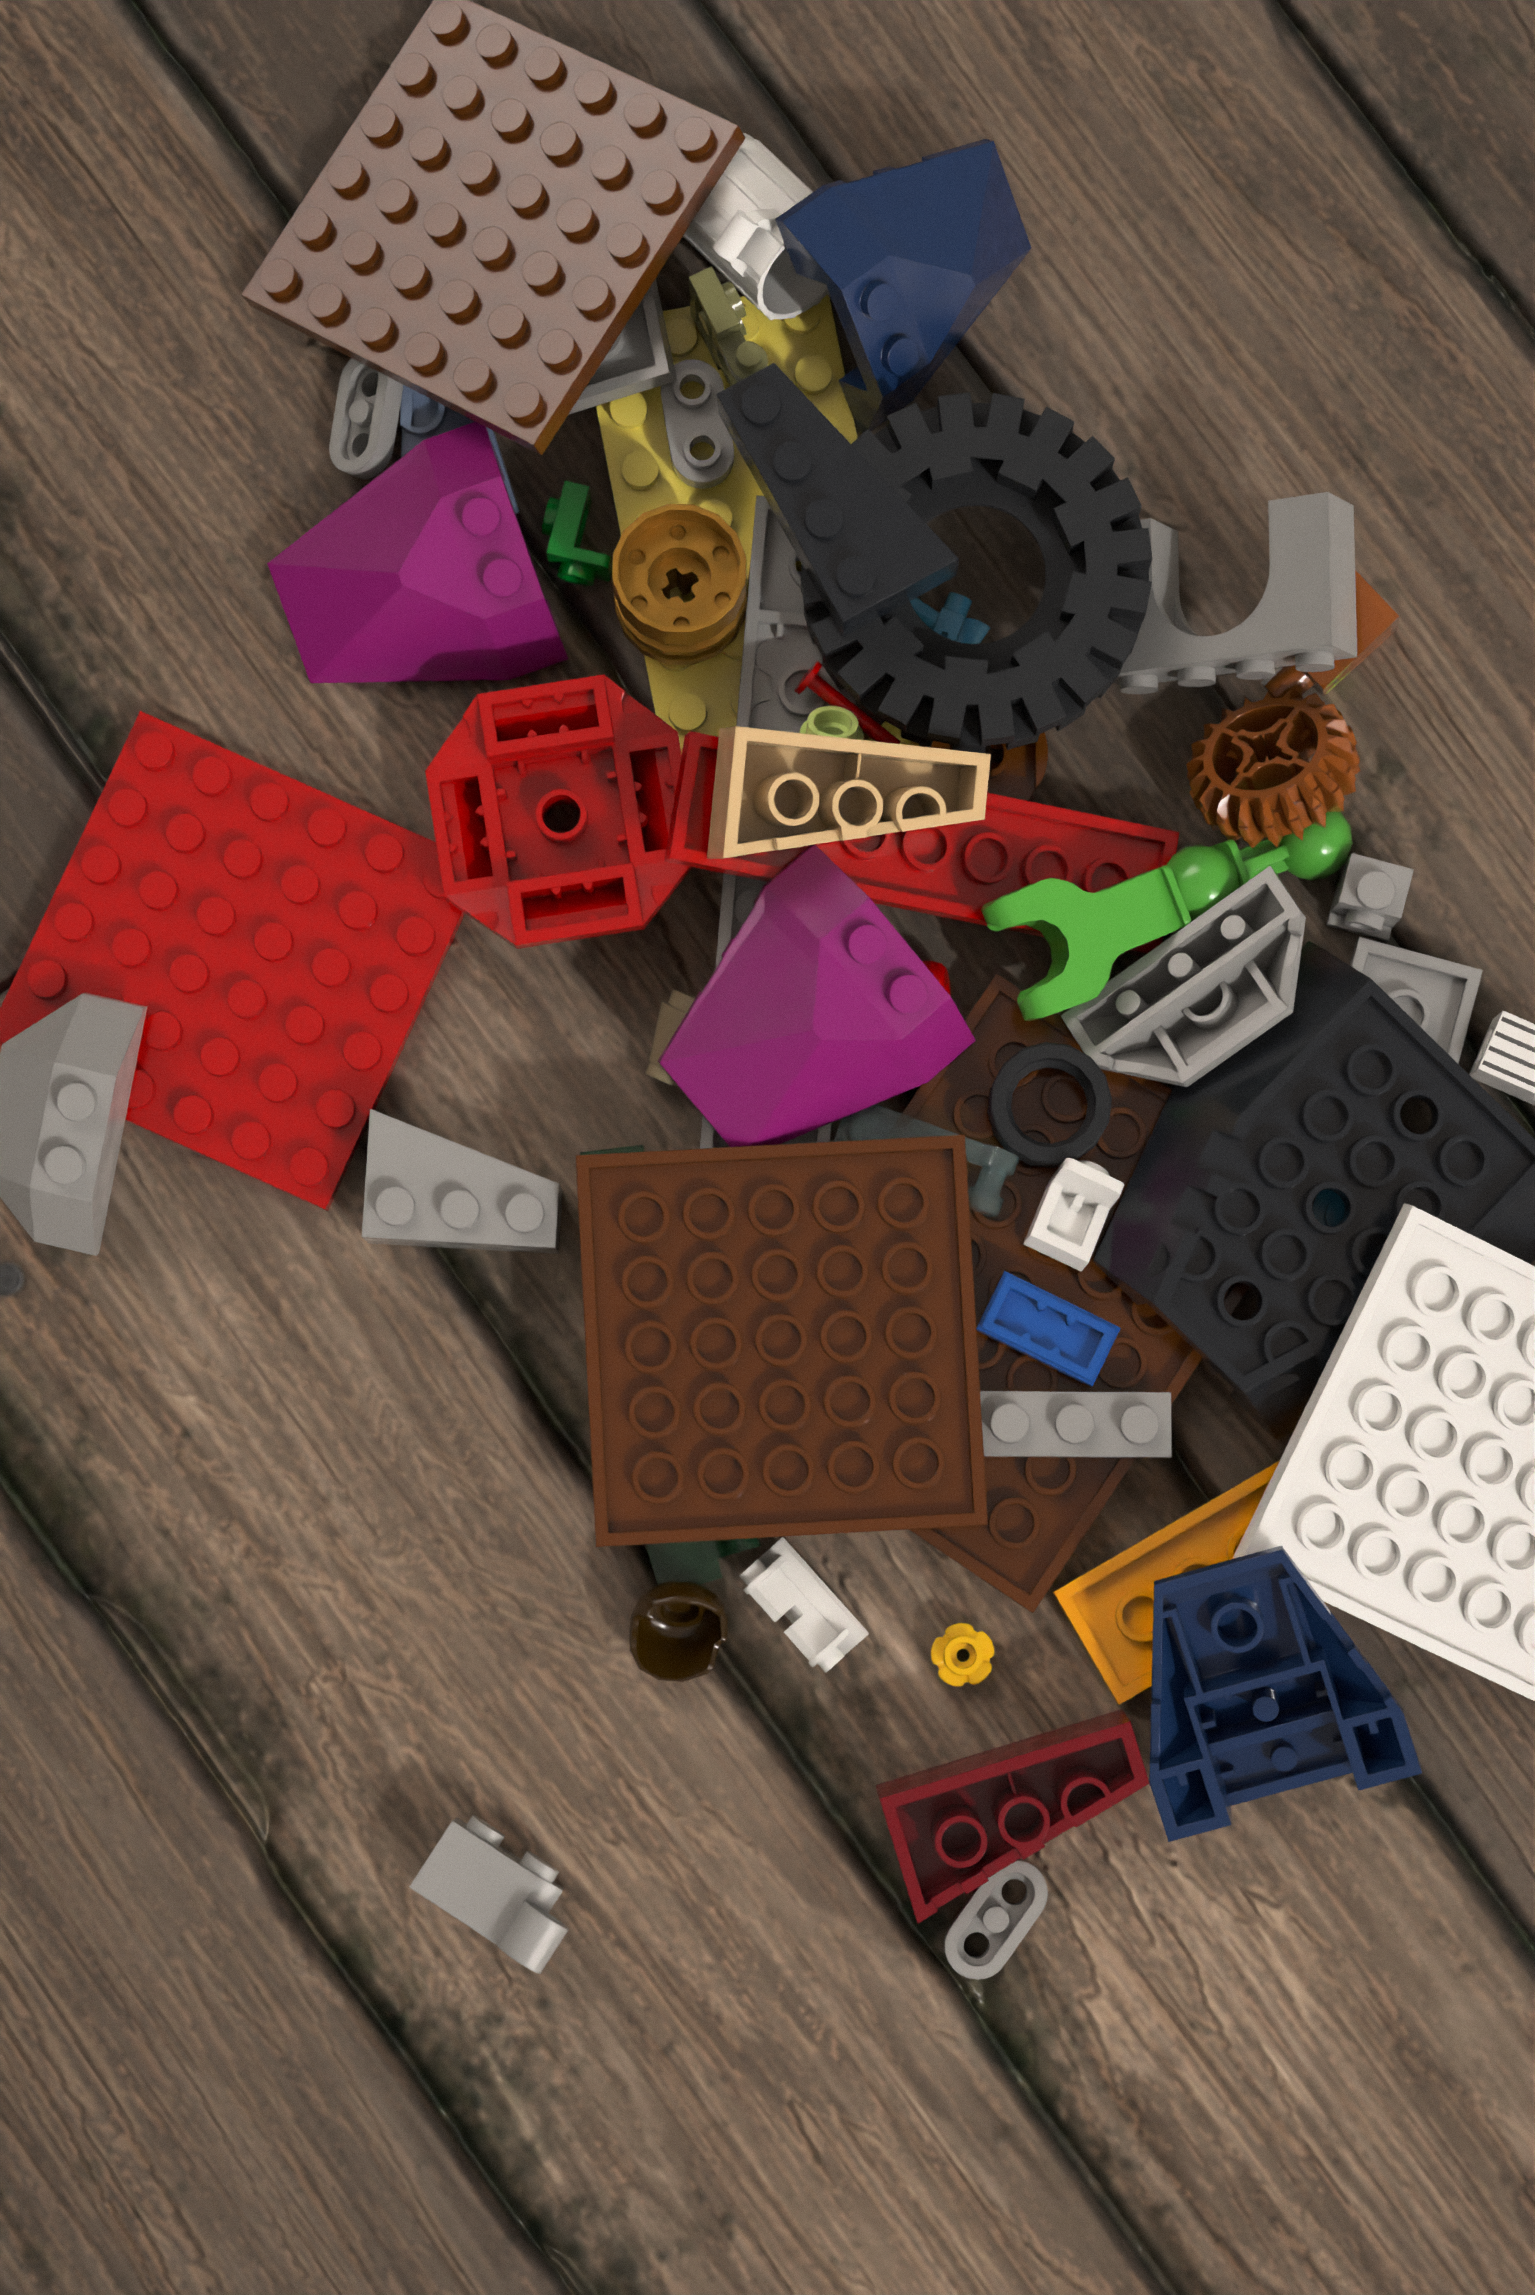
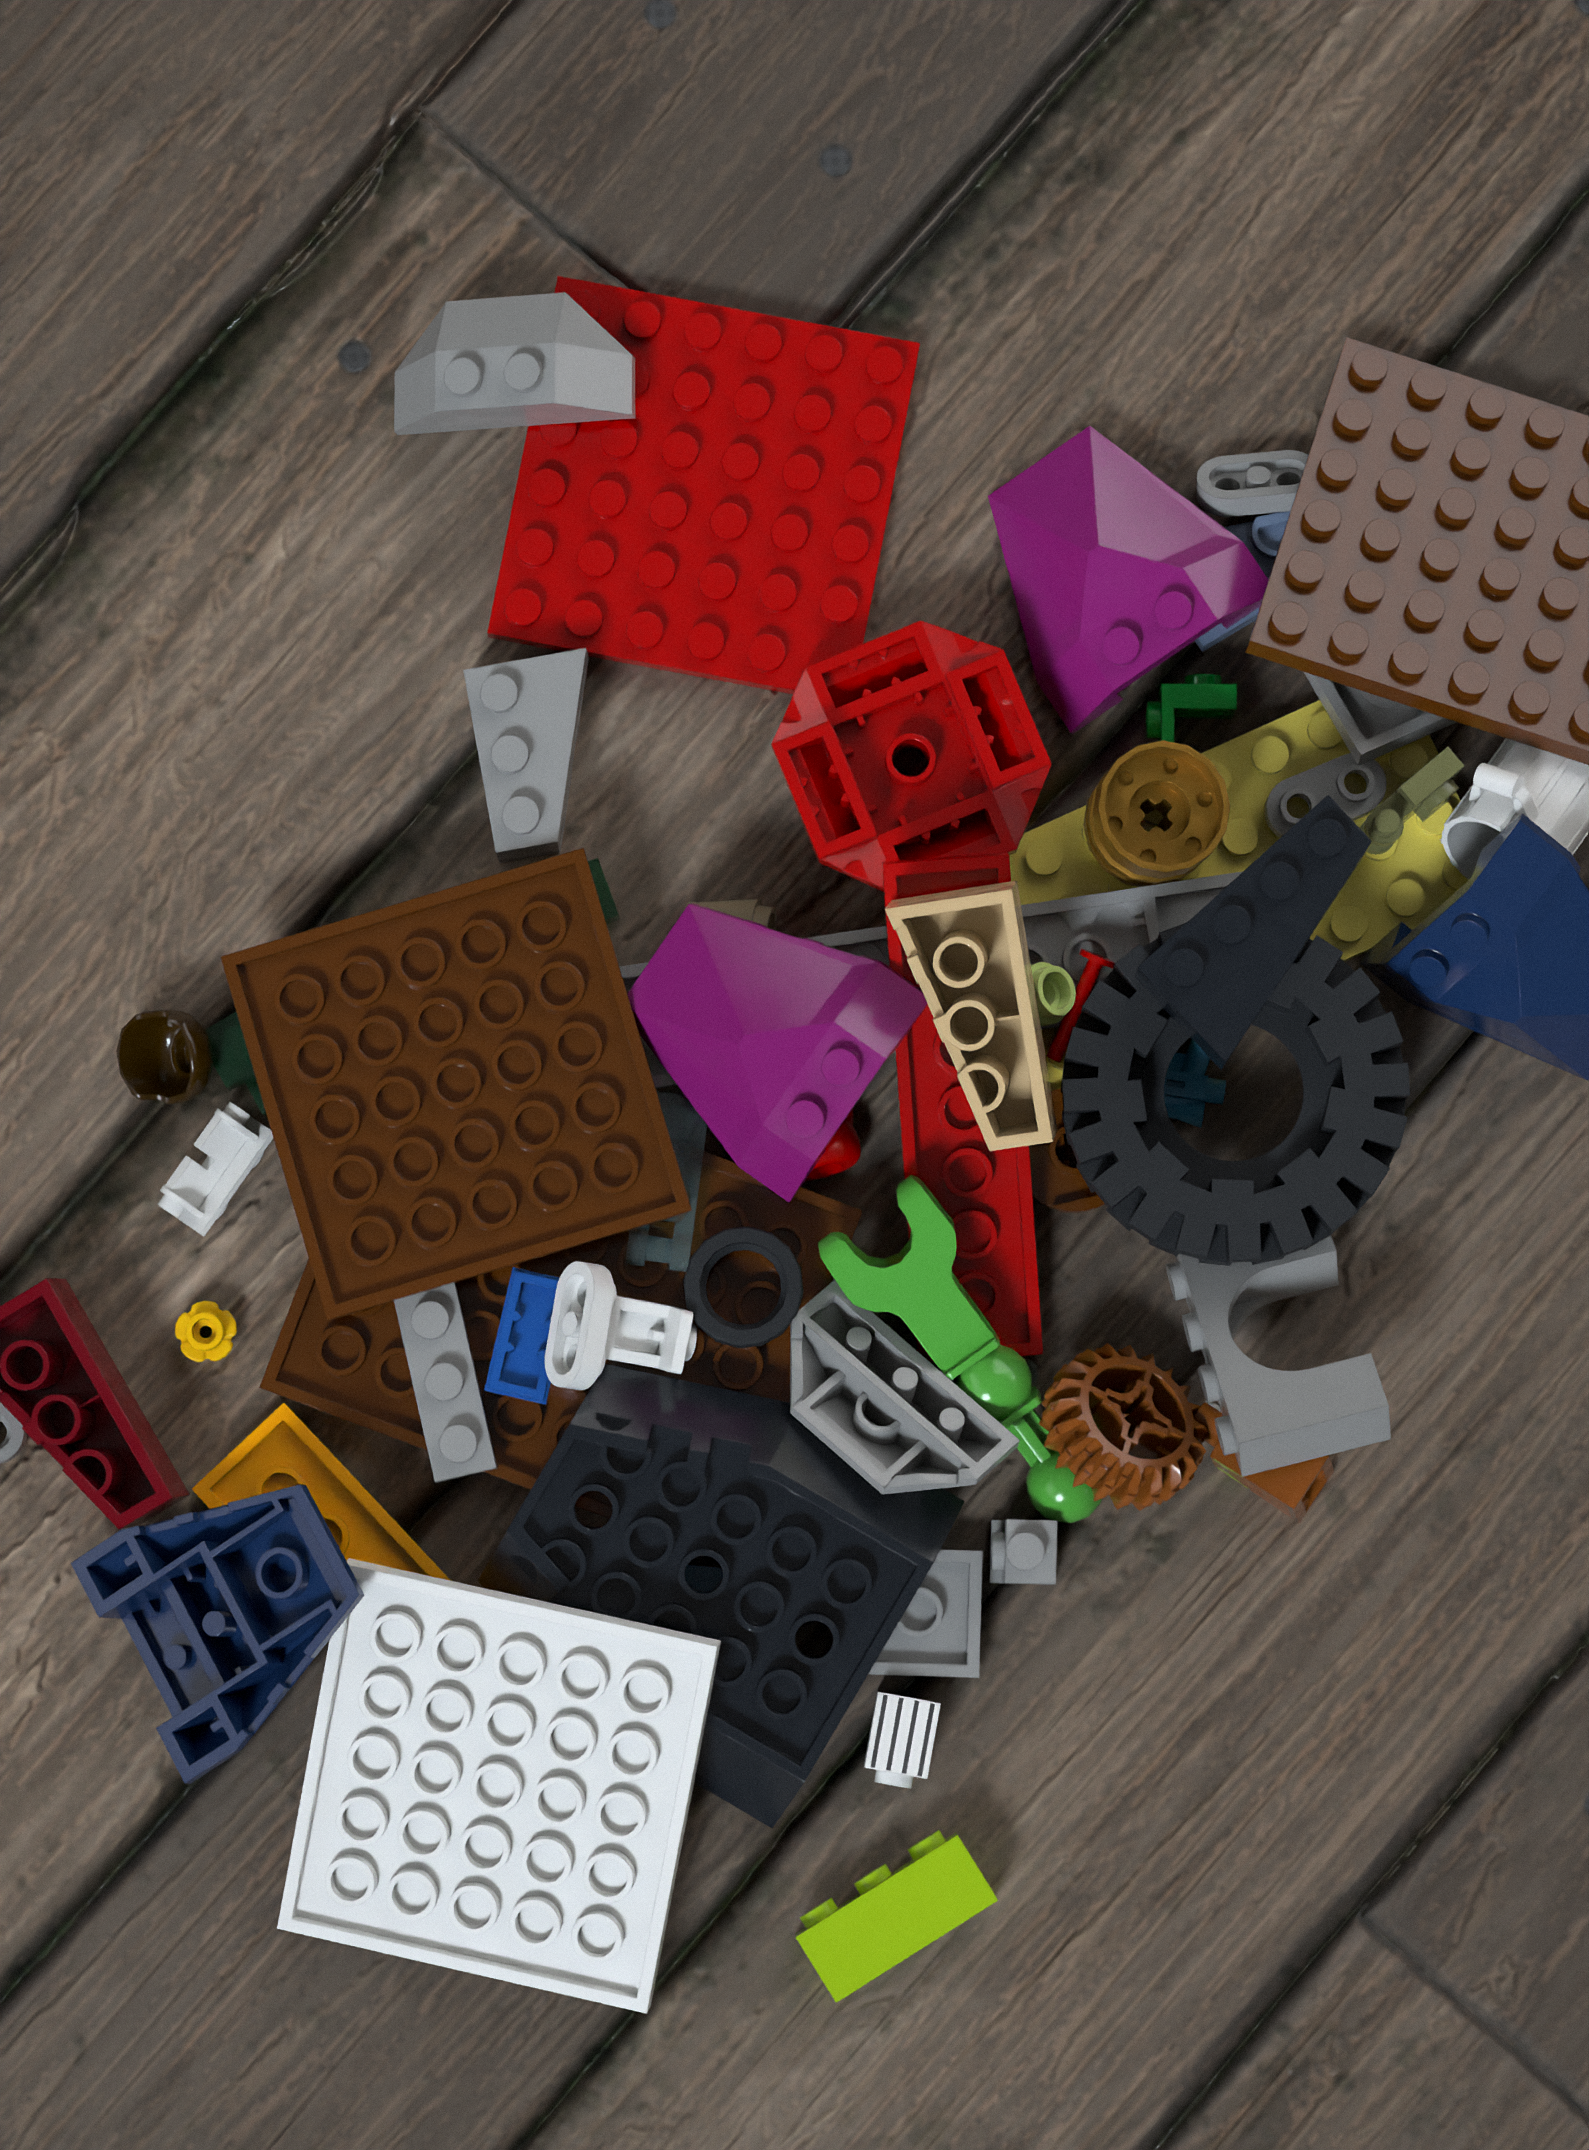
camera: 75 degrees right, 0 degrees up
none -> white plate [545,1261,617,1390]

